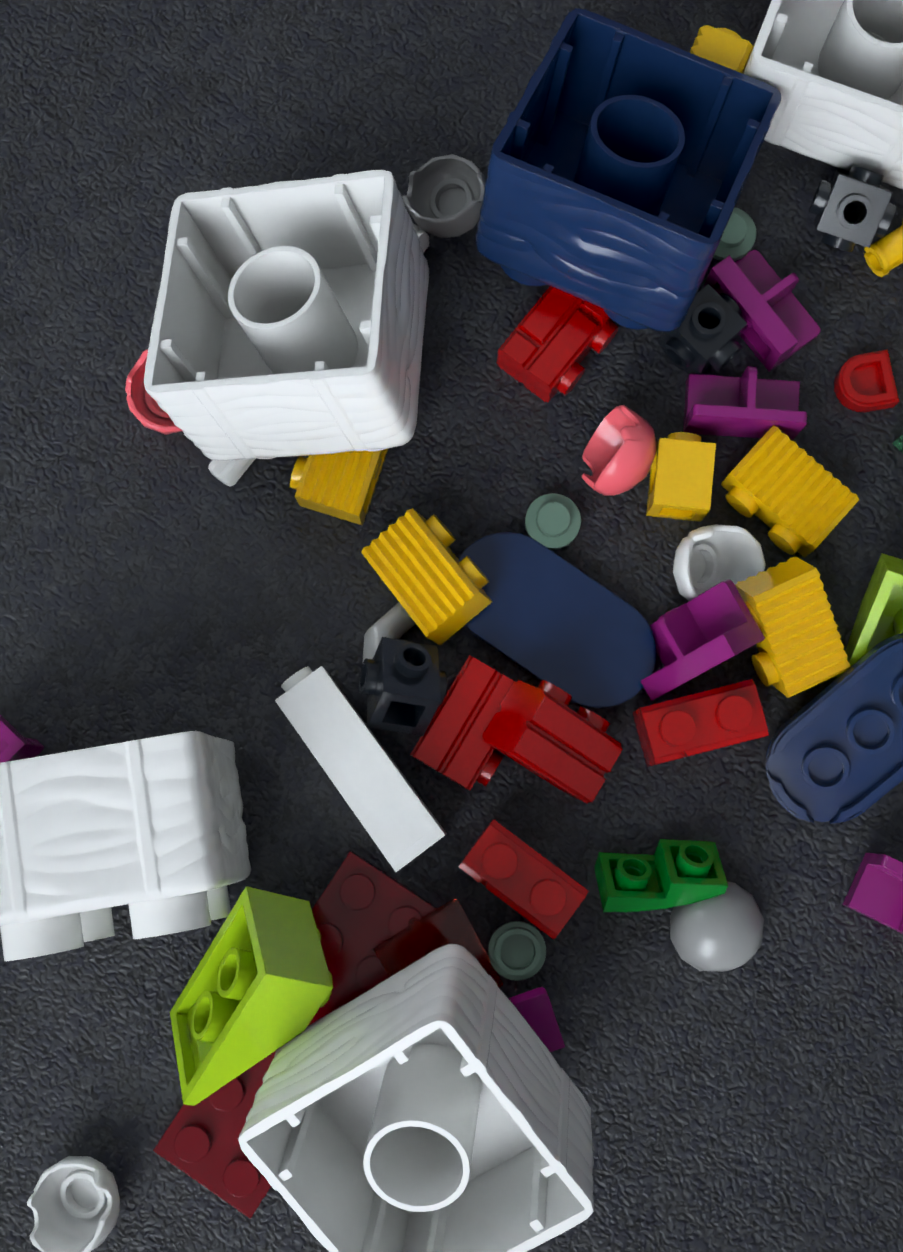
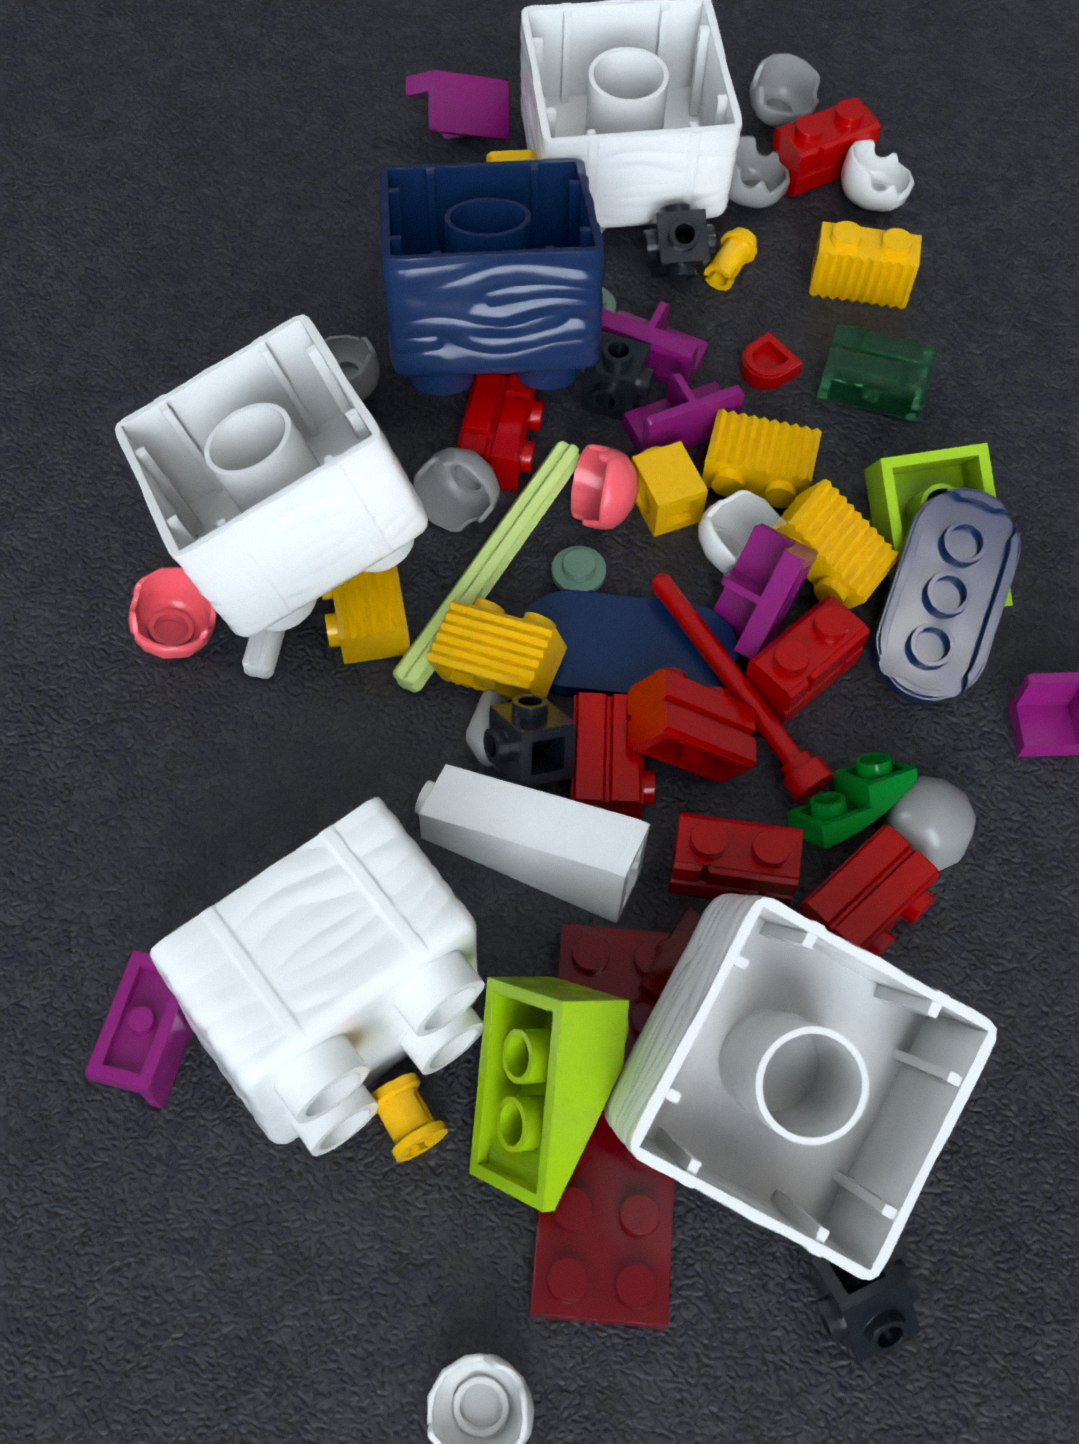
camera: 35 degrees left, 20 degrees down
none -> yellow bush [371,1073,448,1162]
none -> yellowish green axle [393,441,580,693]
none -> light grey hair [412,447,500,532]
none -> red piece [651,573,835,803]
none -> red brick [798,825,940,957]

